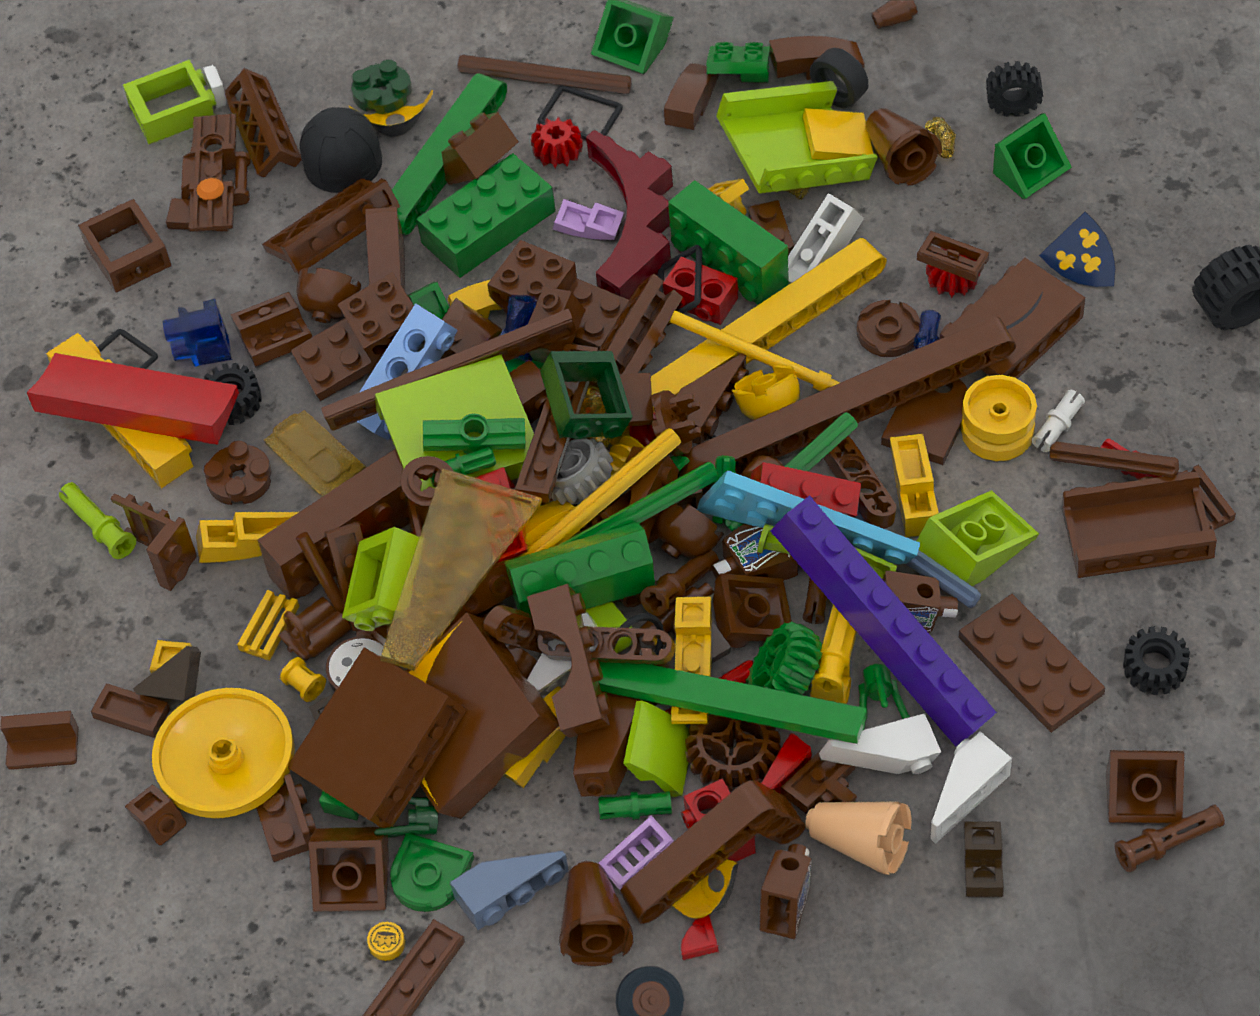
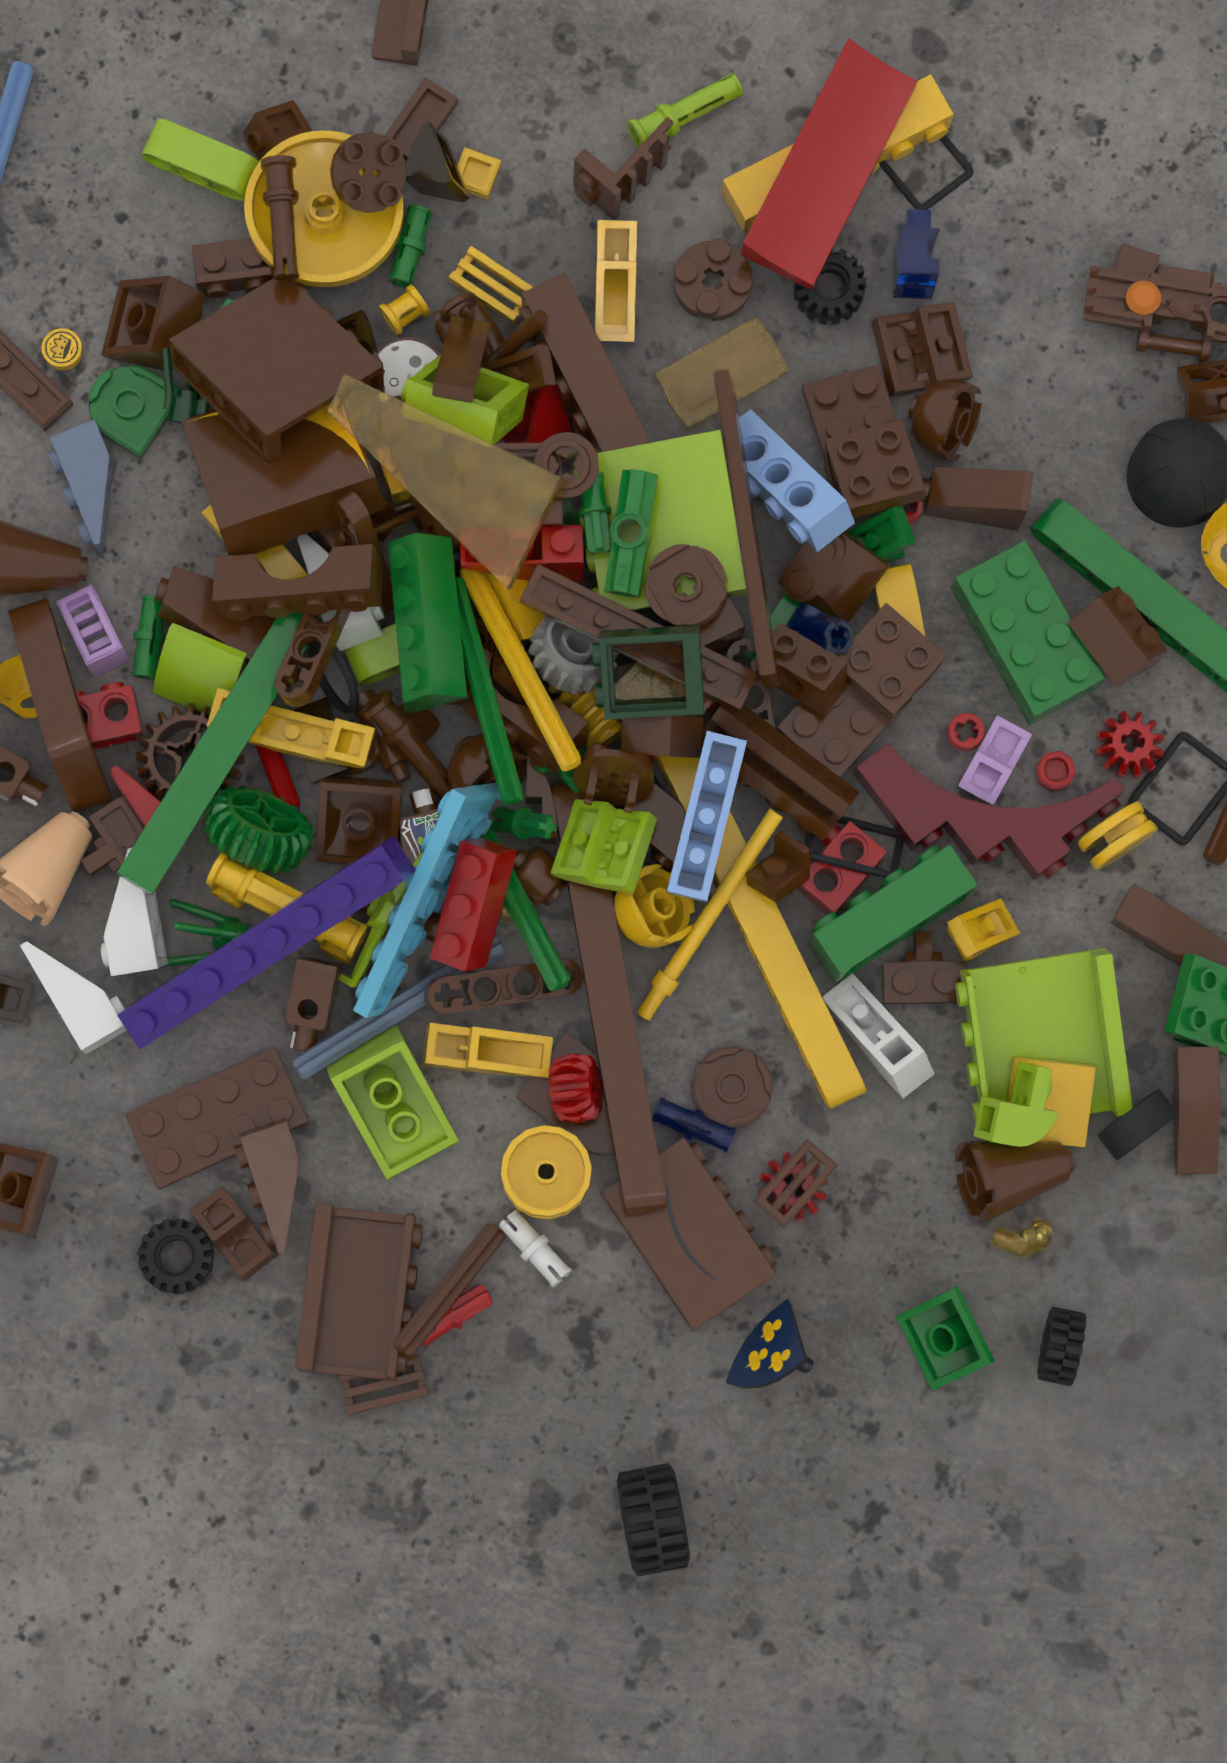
camera: 90 degrees right, 25 degrees up
reddish brown window [78,198,172,293] -> none
reddish brown fence [262,178,400,274] -> none
none -> lime beam [141,119,259,202]
none -> reddish brown slope [190,1186,276,1282]
none -> reddish brown slope [234,1117,300,1255]
none -> reddish brown pin [260,155,299,281]
none -> reddish brown plate [330,132,406,213]
none -> green pin [388,204,433,288]
none -> reddish brown tile [432,316,490,403]
none -> red gear [548,1053,604,1123]
none -> lime slope [551,799,658,893]
none -> reddish brown plate [645,544,728,626]
none -> light blue brick [667,731,747,903]
none -> reddish brown bracket [746,831,810,903]
none -> red bush [947,713,985,752]
none -> lime brick [973,1061,1058,1147]
none -> red tile [1034,751,1076,792]
none -> yellow head [1078,802,1157,870]

